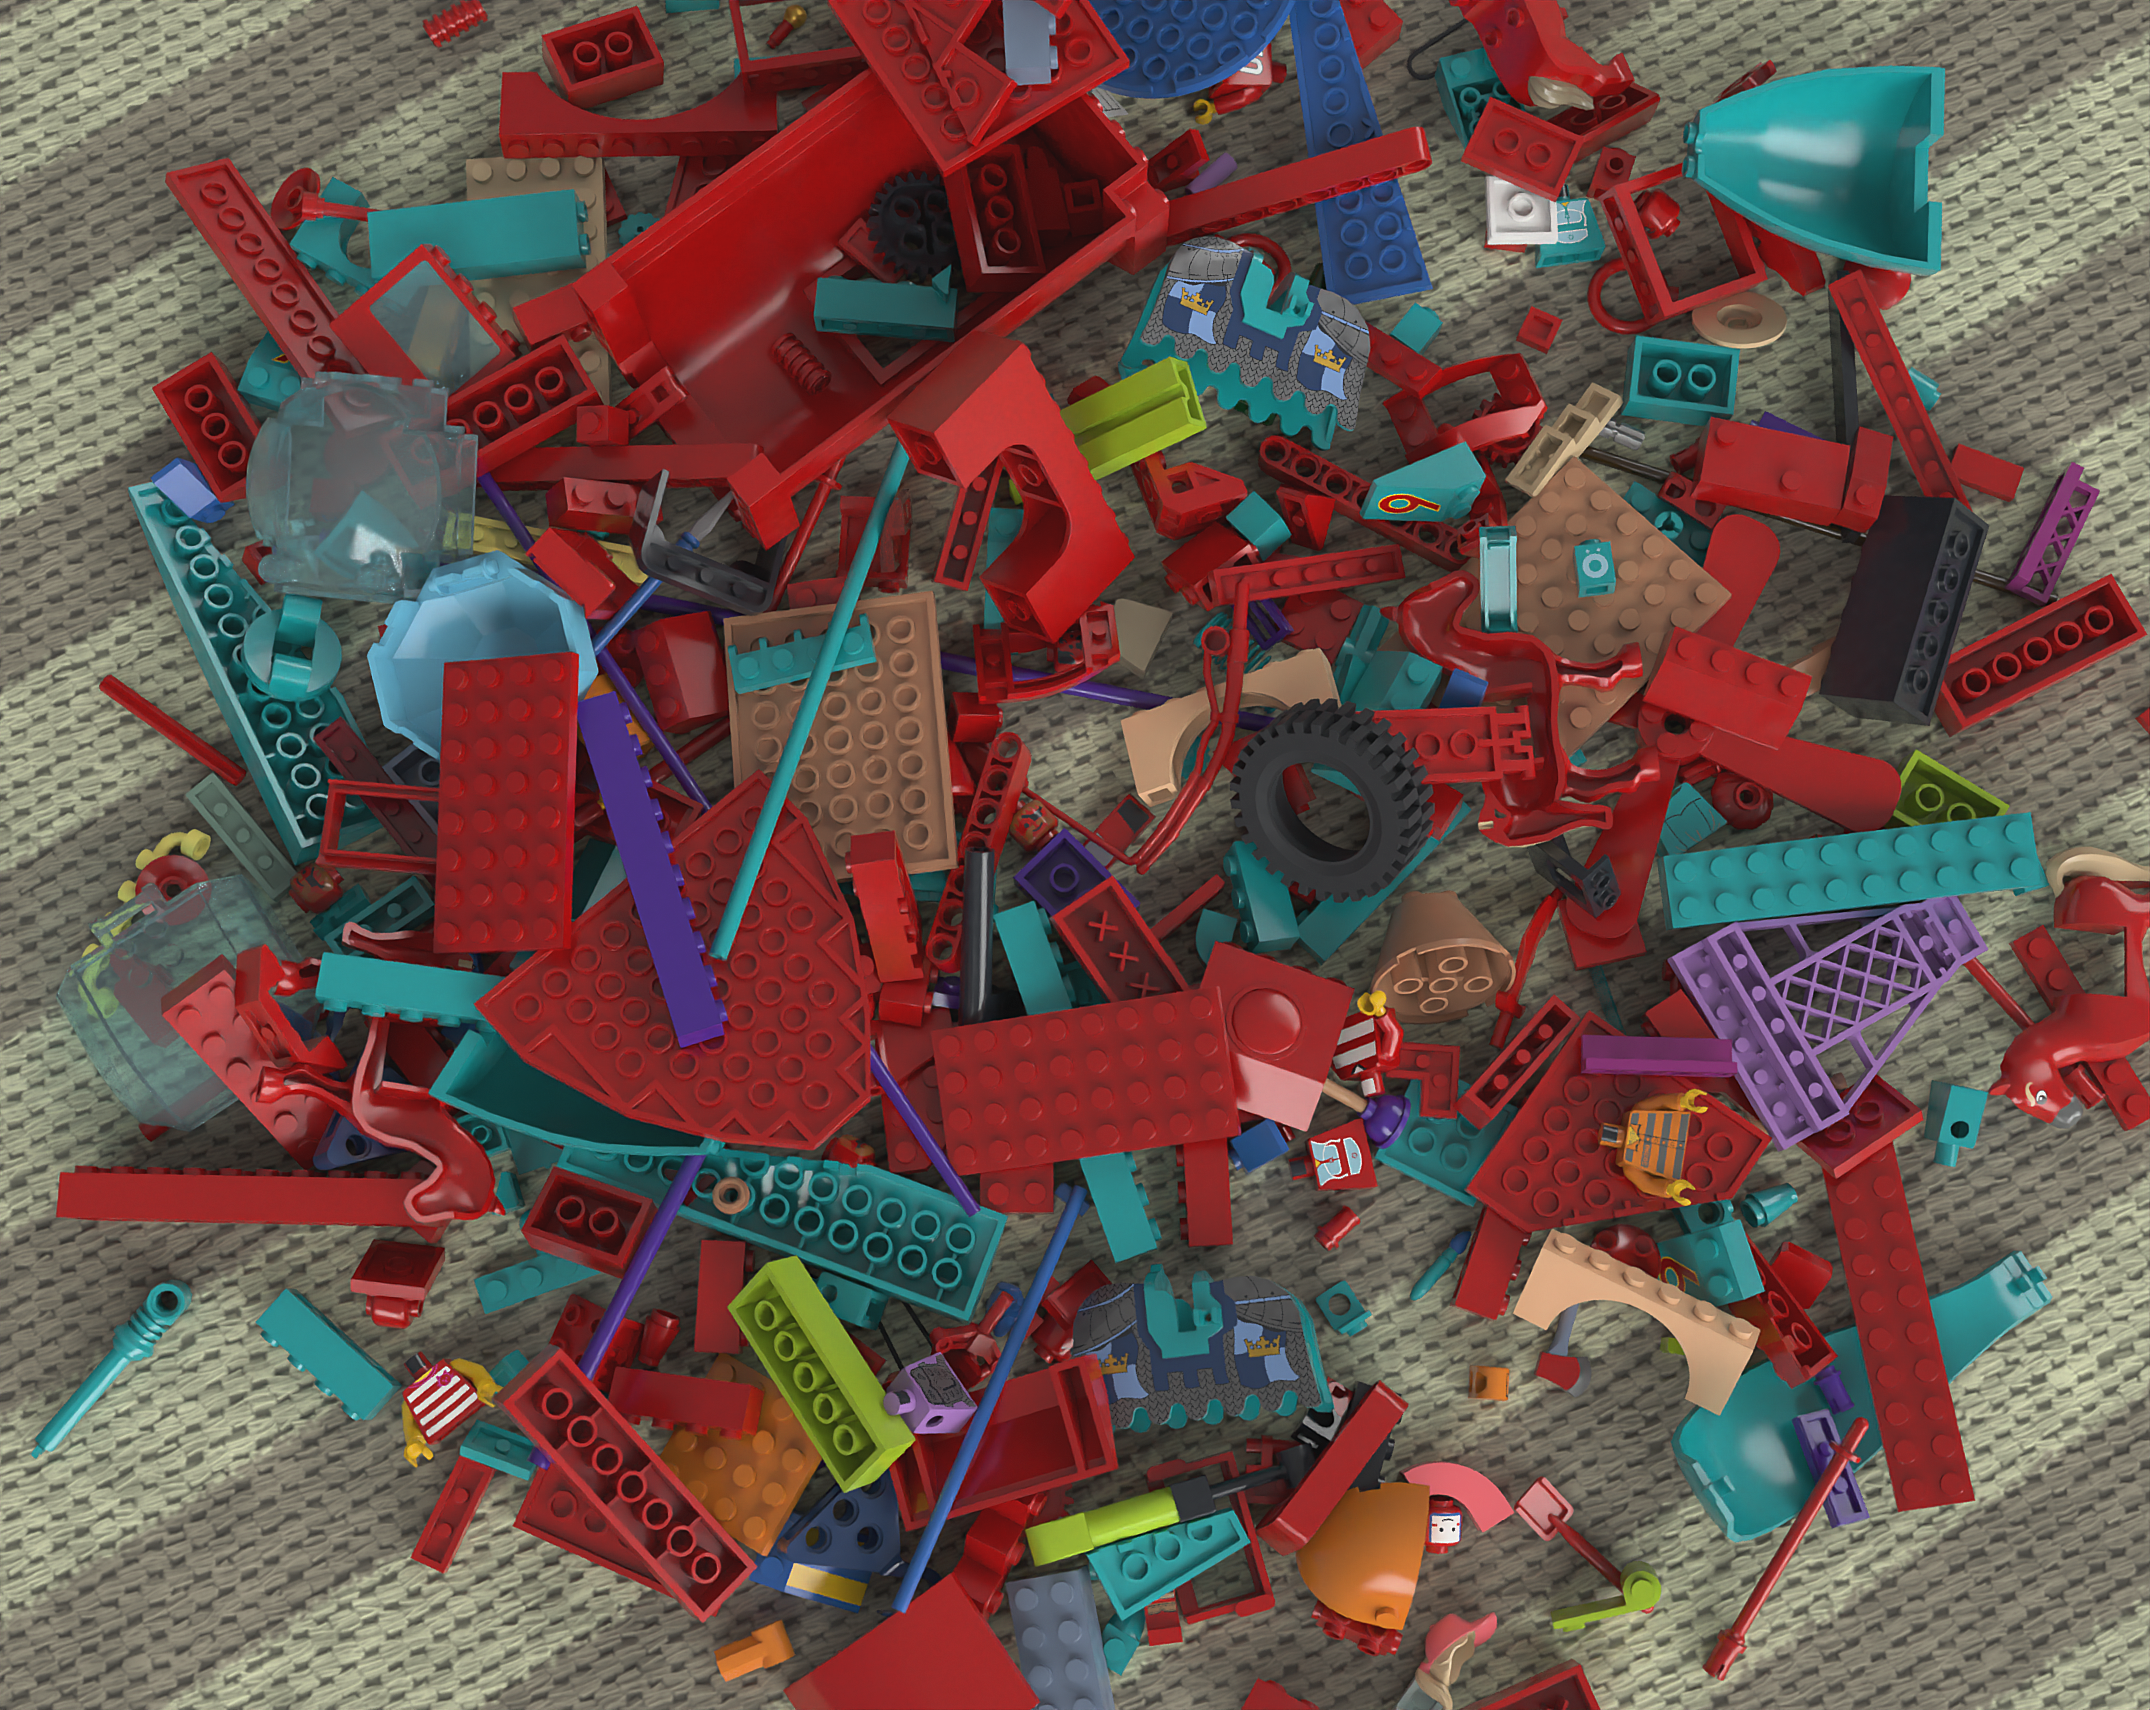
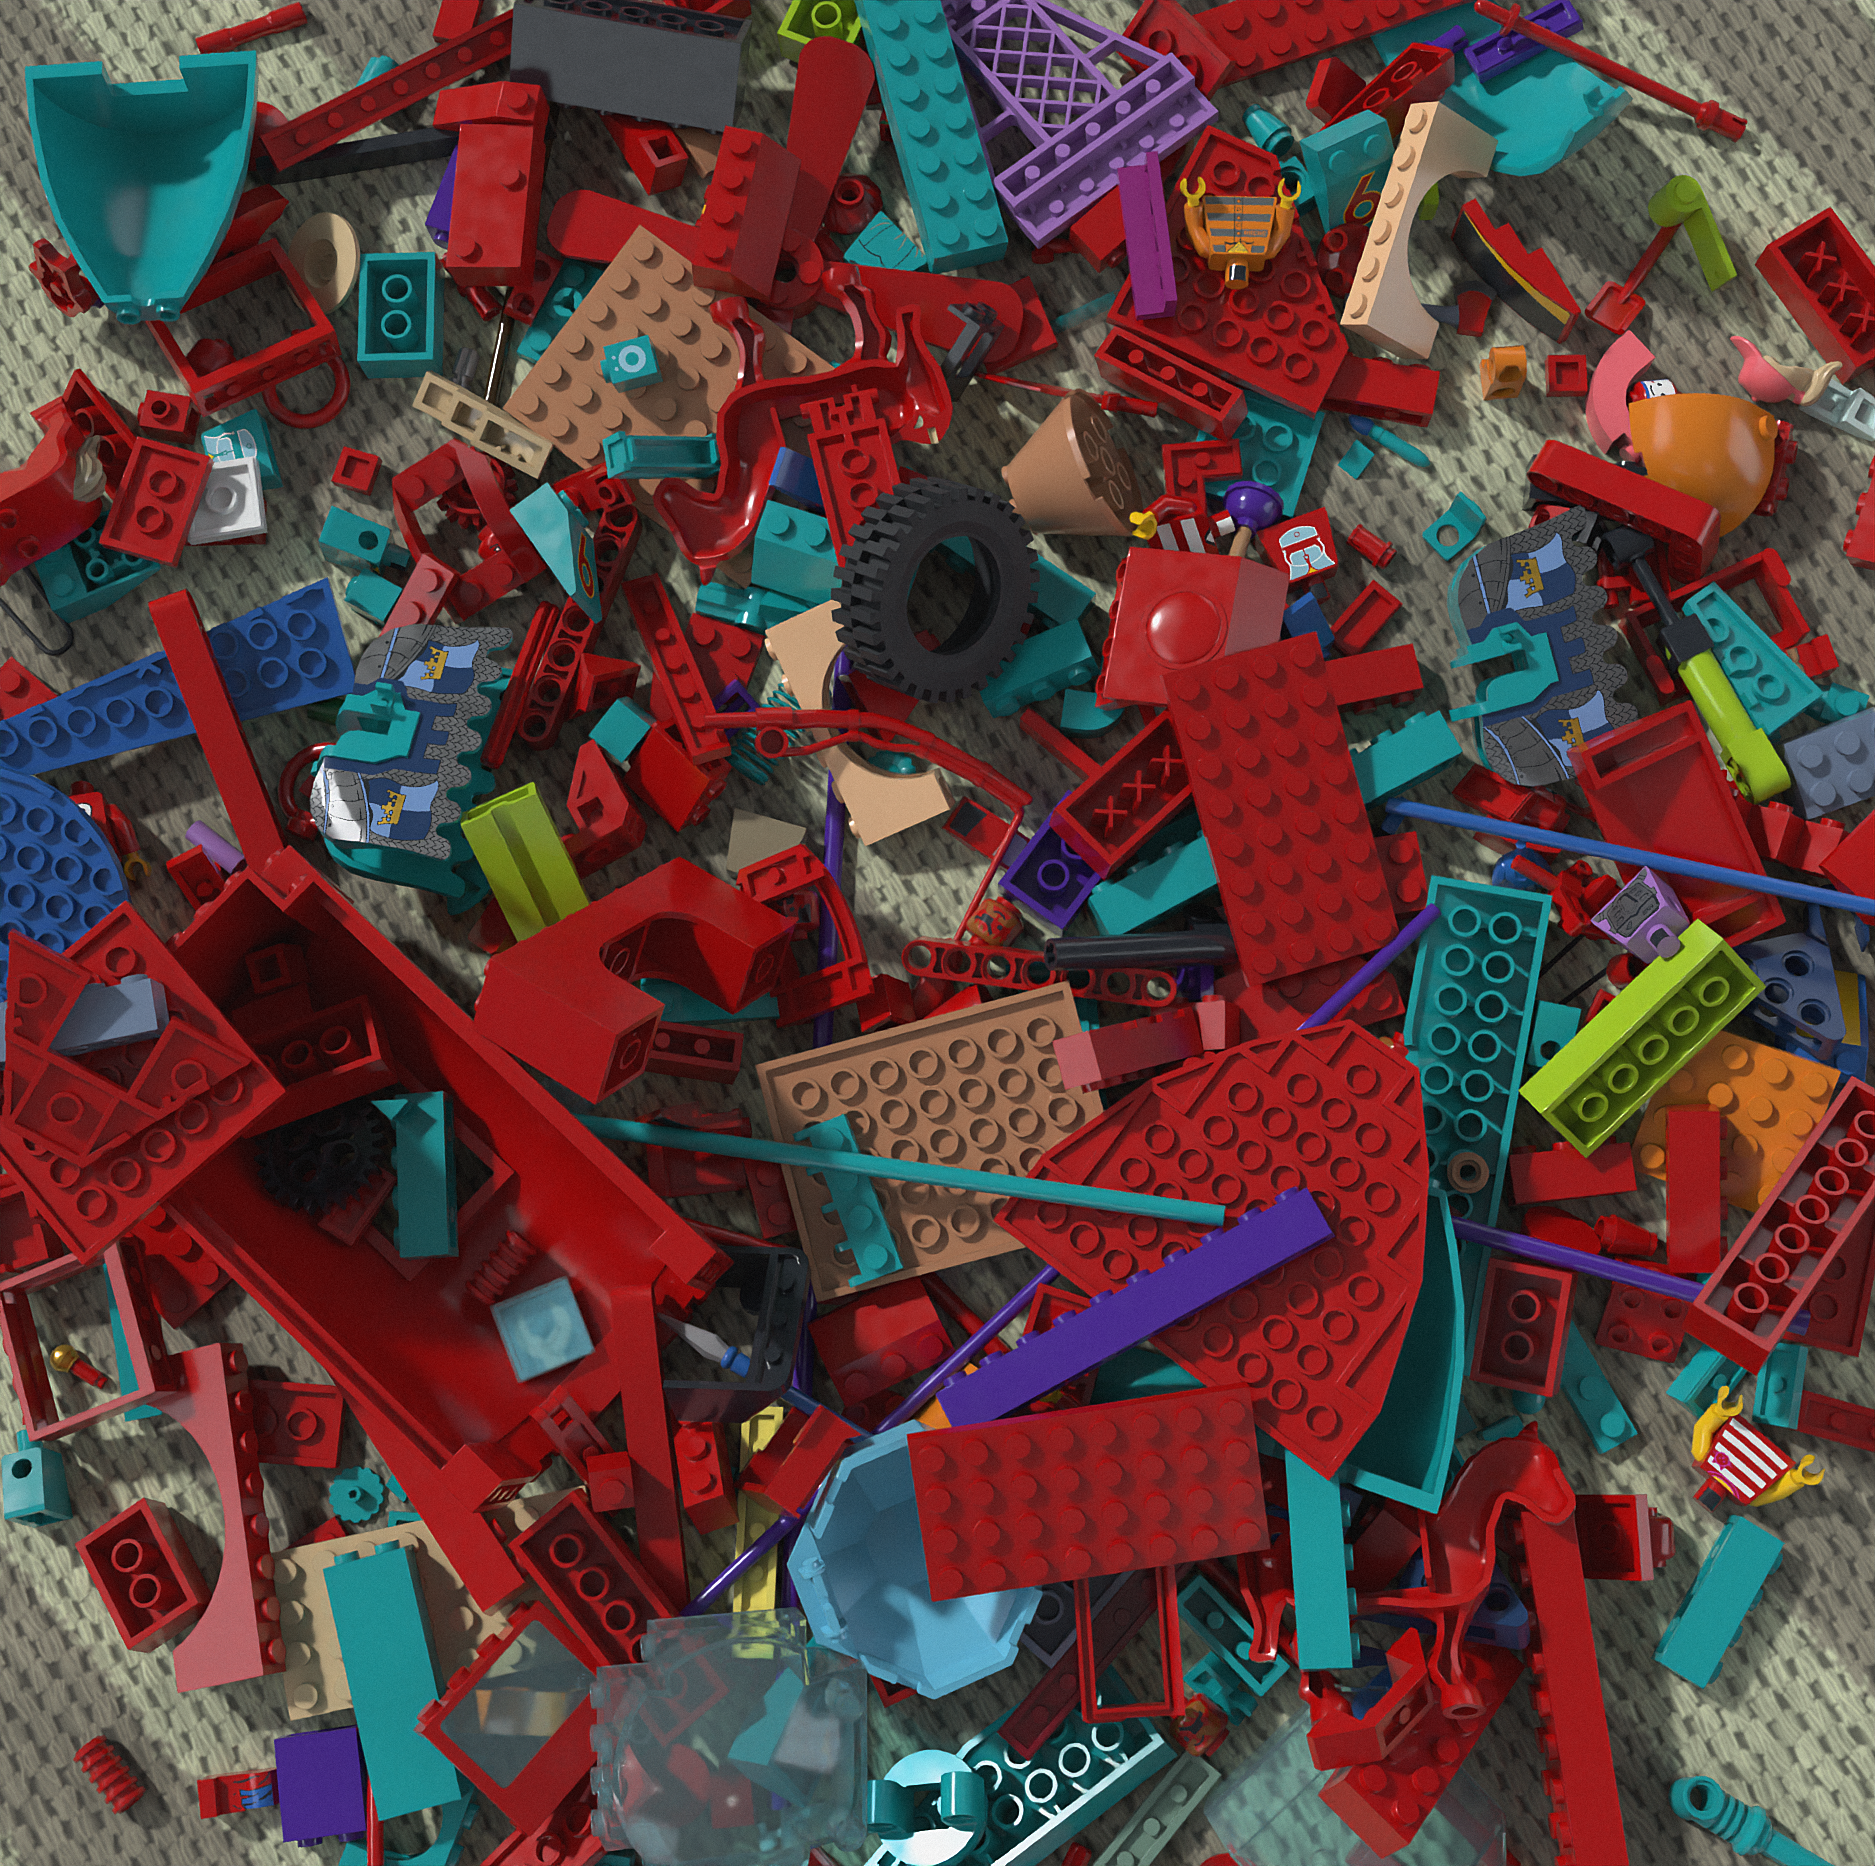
camera: 90 degrees left, 0 degrees up
none -> red piece [195,1,308,54]
none -> red leg [197,1767,280,1819]
none -> dark purple brick [274,1724,367,1848]
none -> teal torso [318,506,412,577]
none -> red axle [480,601,559,769]
none -> clear light blue tile [490,1276,596,1383]
none -> red slope [598,113,689,196]
none -> red tile [1330,579,1403,657]
none -> teal piece [1338,439,1375,480]
none -> slope [1450,198,1581,344]
none -> red tile [1520,1206,1601,1269]
none -> red plate [1545,355,1588,397]

